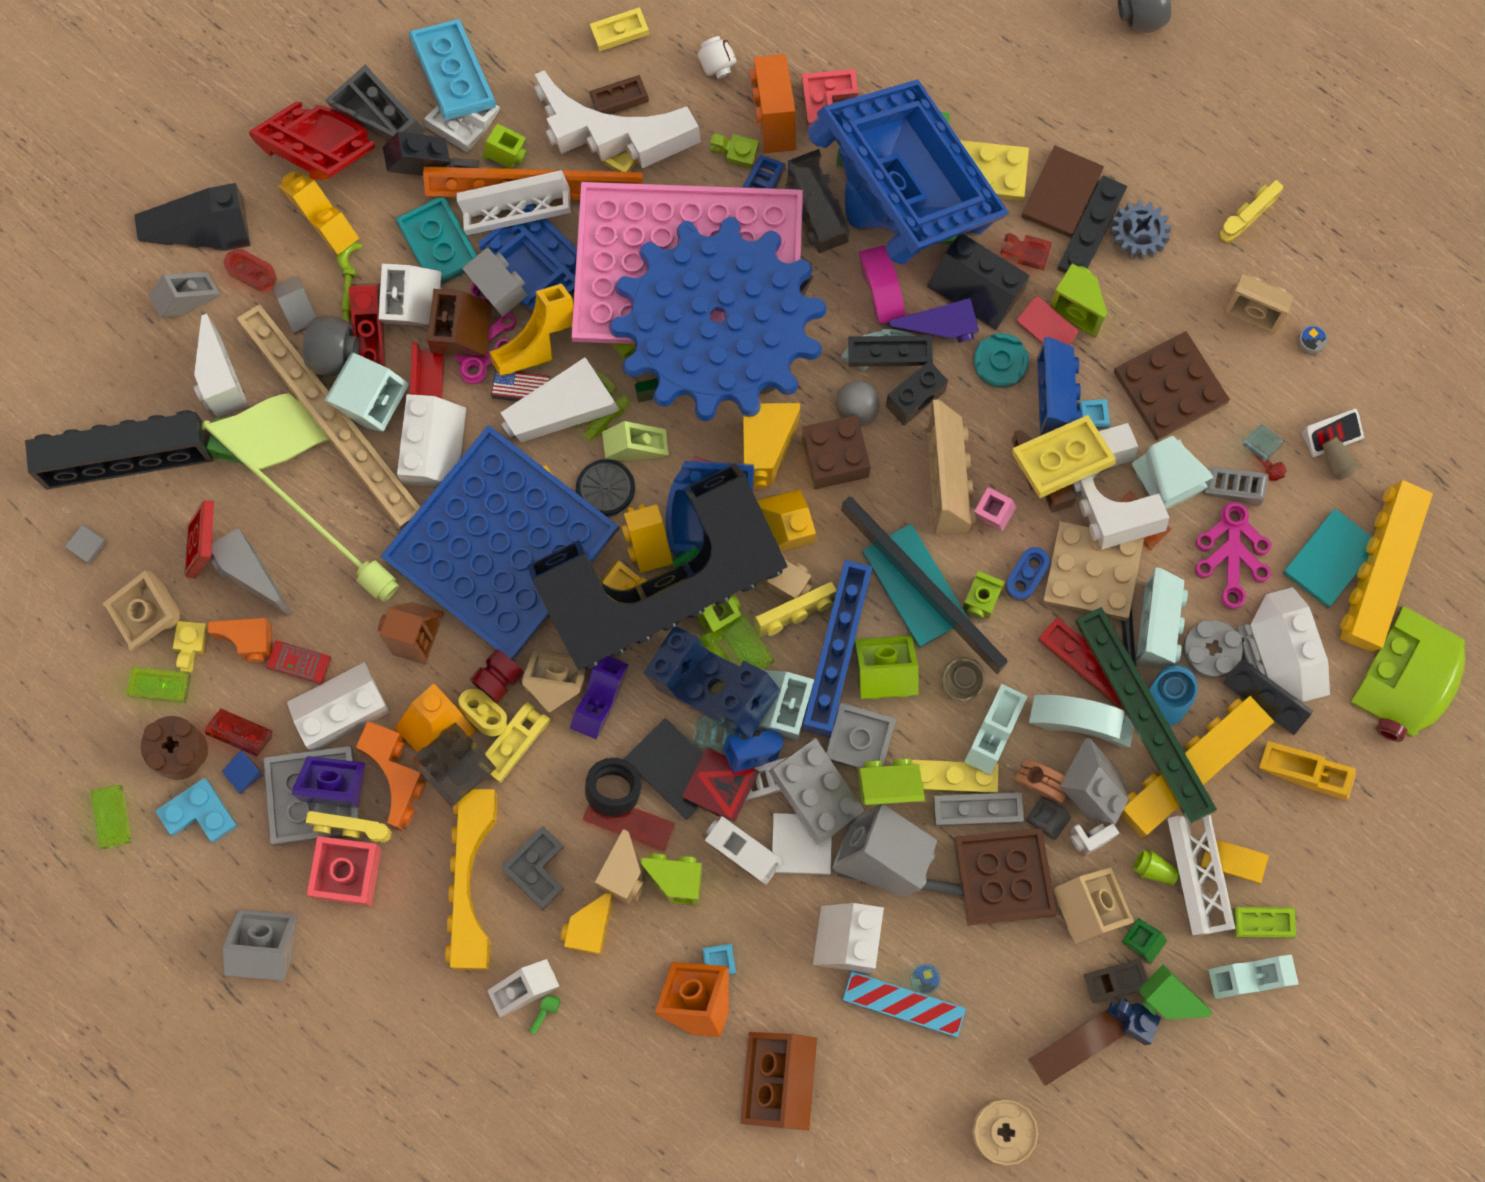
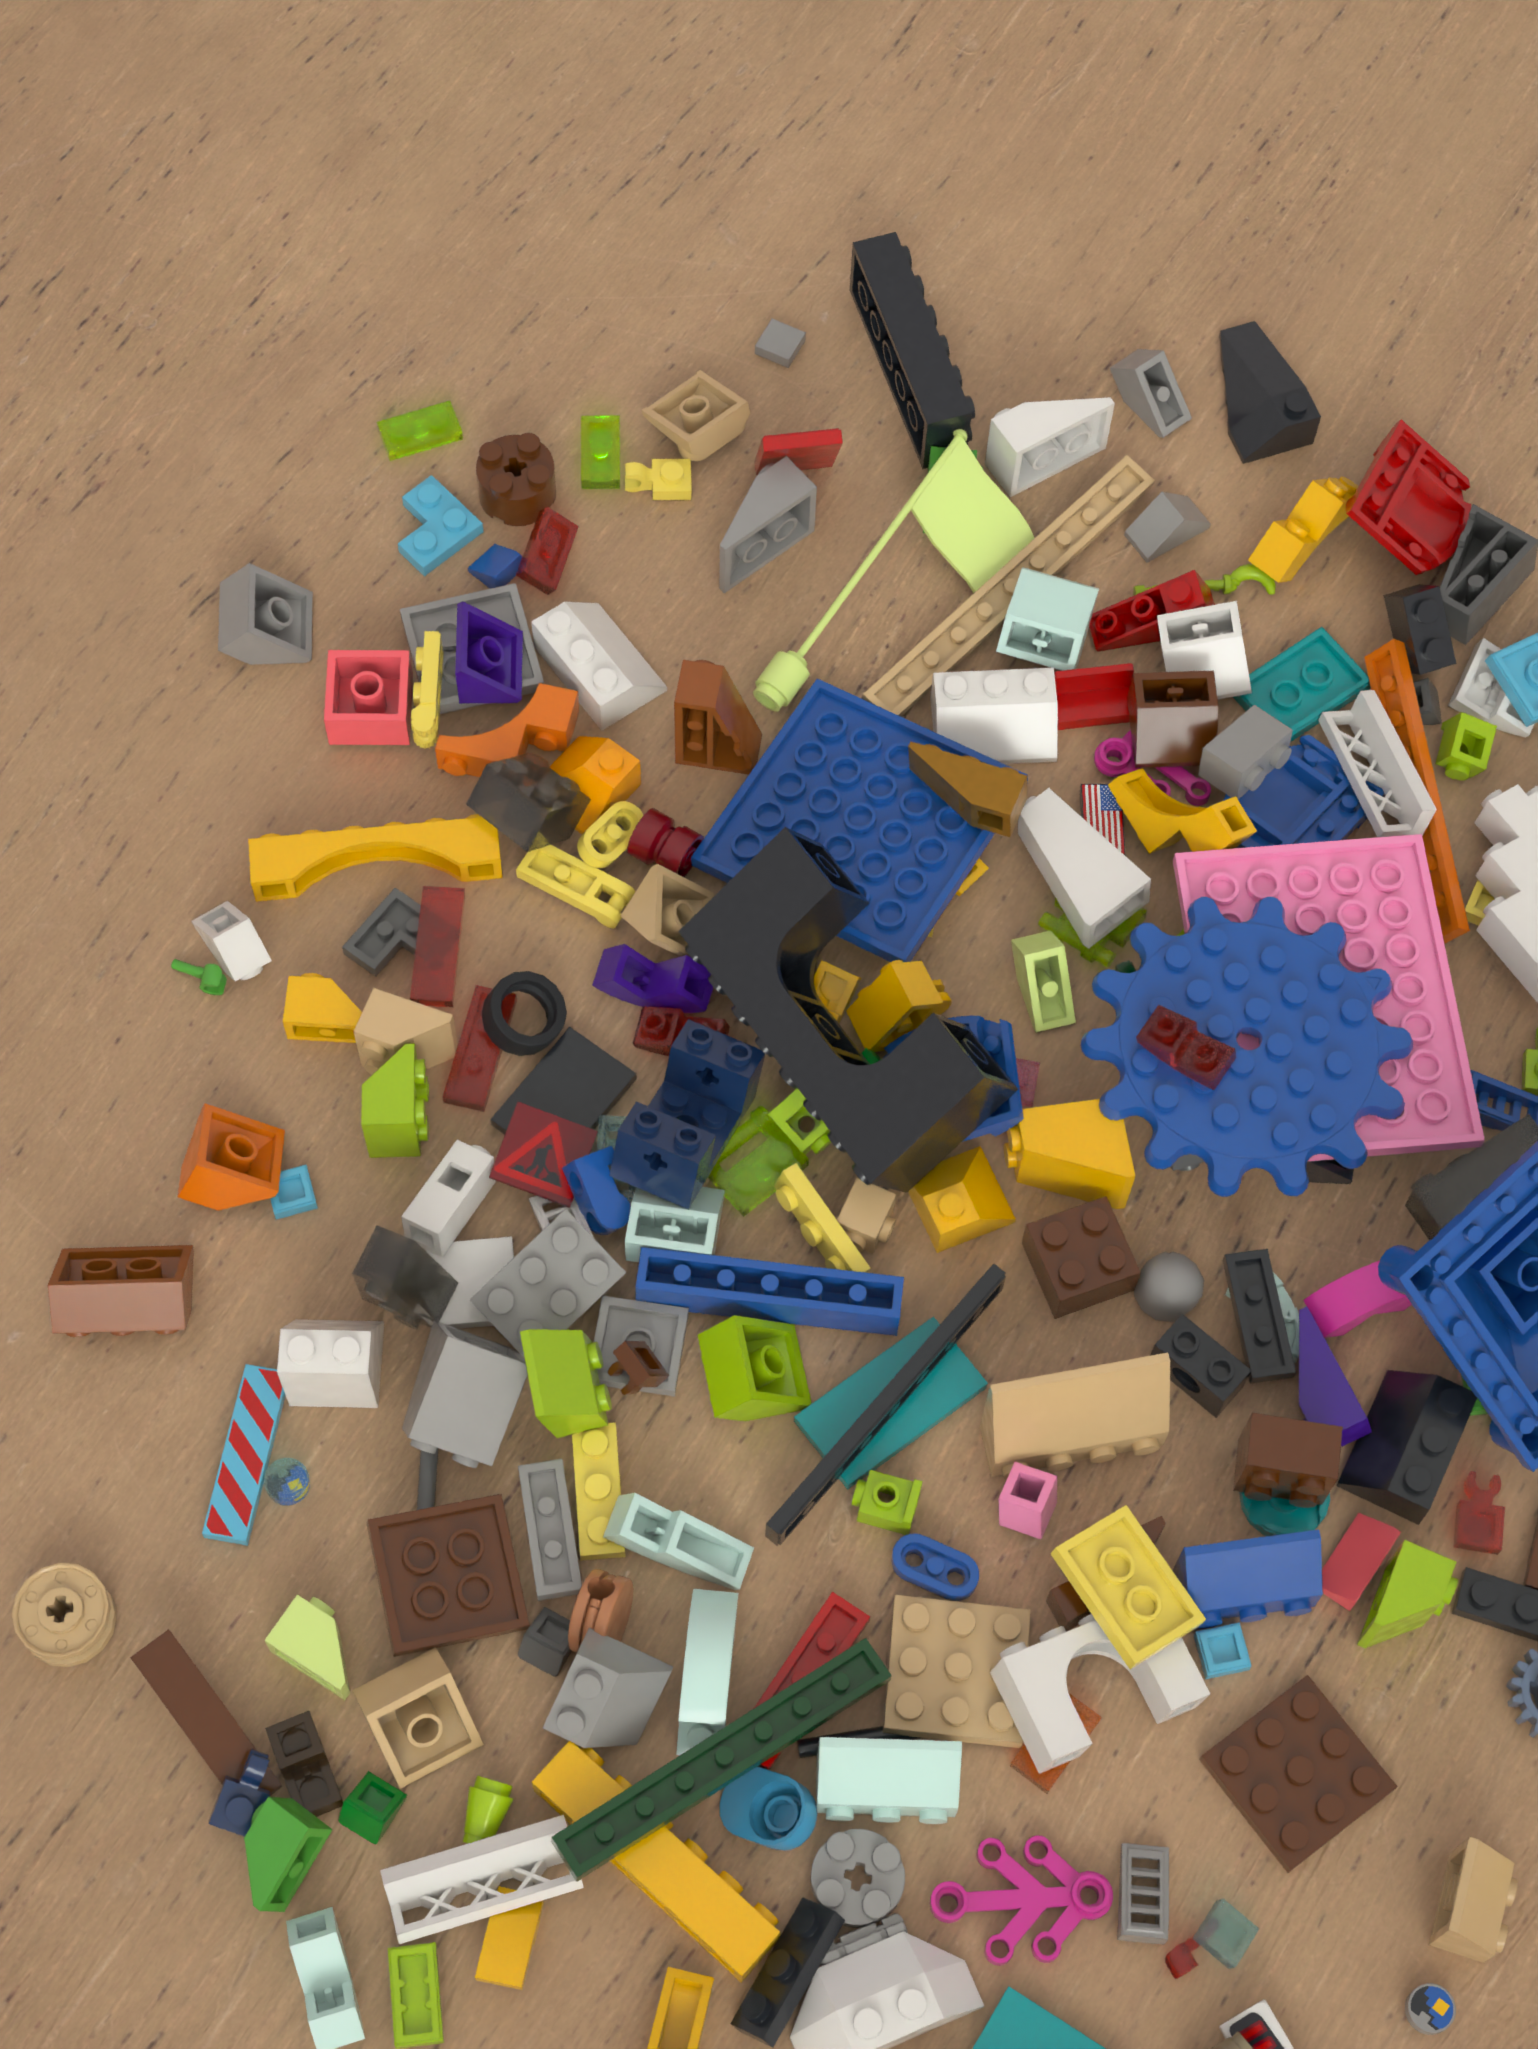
camera: 80 degrees right, 10 degrees down
orange arch [208,618,272,663] -> none
clear red plate [224,249,277,291] -> none
red tile [266,640,332,684] -> none
dark grey wheel [303,316,359,376] -> none
dark grey wheel [576,459,635,516] -> none
dark tan hair [941,657,986,702] -> none
white bracket [1070,823,1119,856] -> none
light aqua piece [1131,436,1213,510] -> none
none -> yellowish green slope [265,1595,350,1700]
none -> clear smoke wedge [352,1225,458,1330]
none -> clear red tile [410,886,466,1007]
none -> reddish brown tile [607,1341,669,1395]
none -> clear red slope [632,1006,730,1056]
none -> pearl gold slope [908,741,1027,838]
none -> clear red slope [1136,1005,1236,1090]
none -> reddish brown brick [1233,1412,1343,1508]

